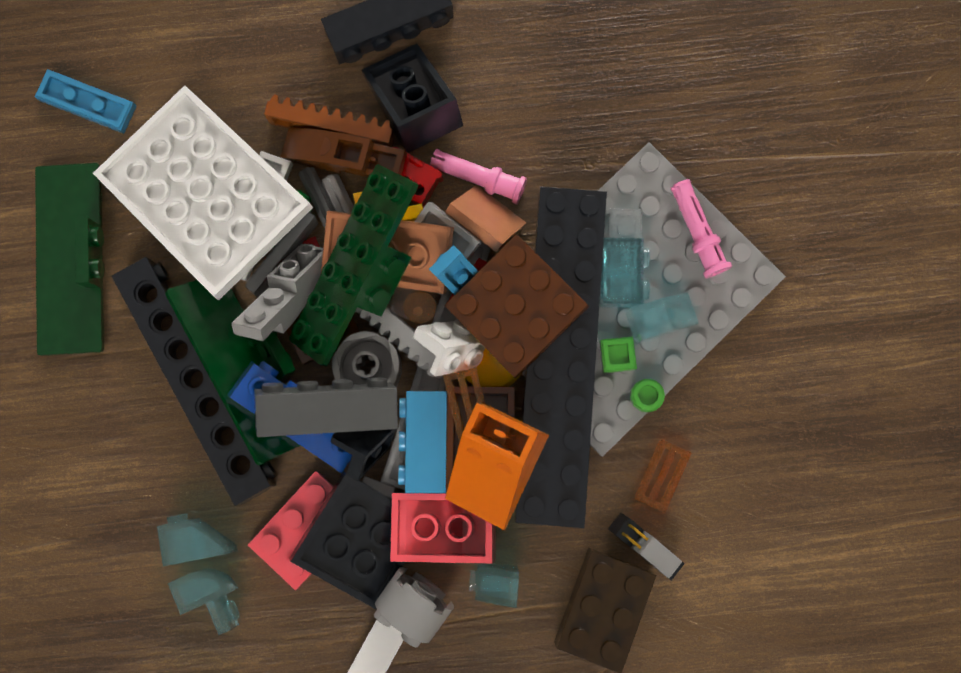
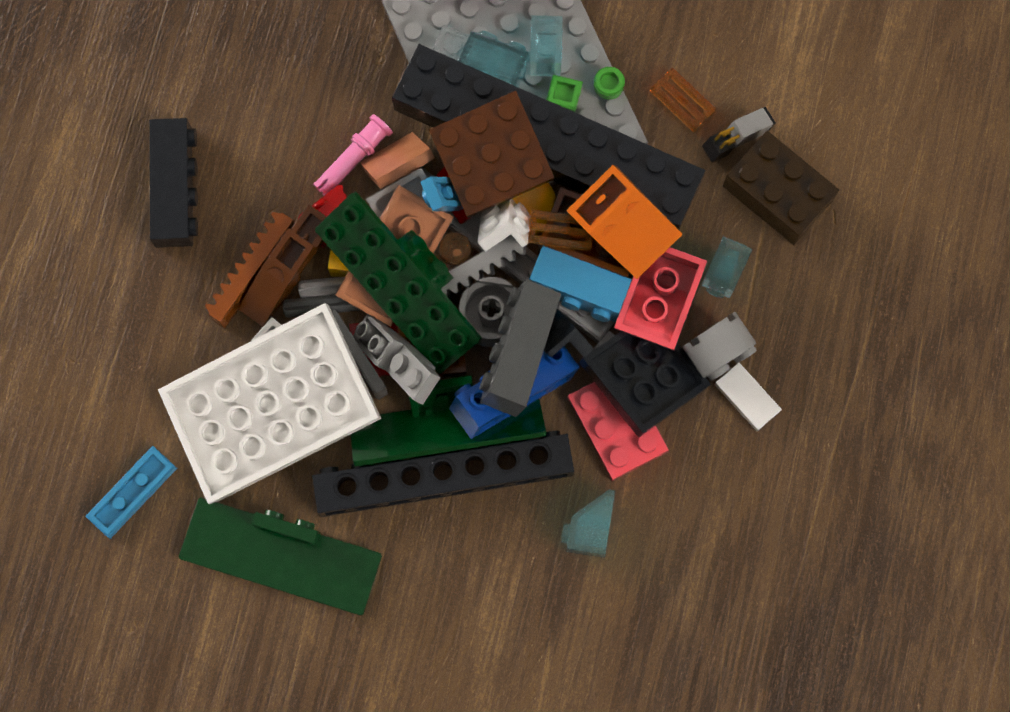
camera: 70 degrees left, 5 degrees down
clear light blue brick [168,569,239,635] -> none
black slope [361,43,463,153] -> none

